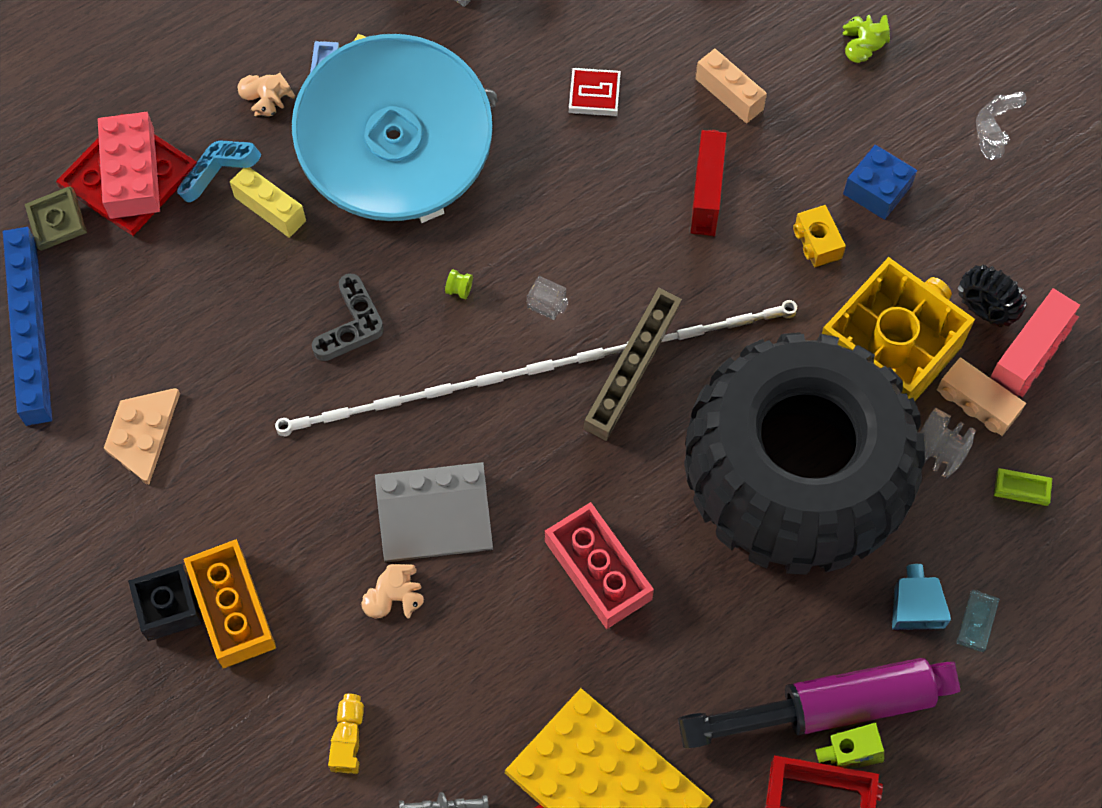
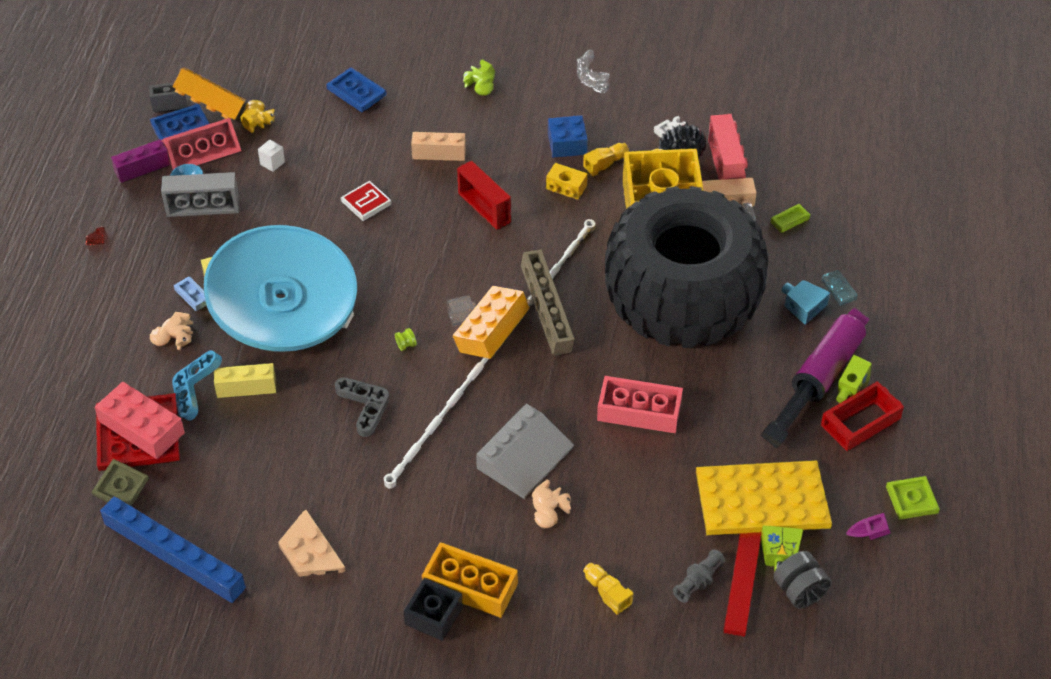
camera: 45 degrees left, 15 degrees down
none -> light orange brick [453,286,530,359]
none -> yellow piece [583,143,629,176]
none -> white plate [654,116,686,138]

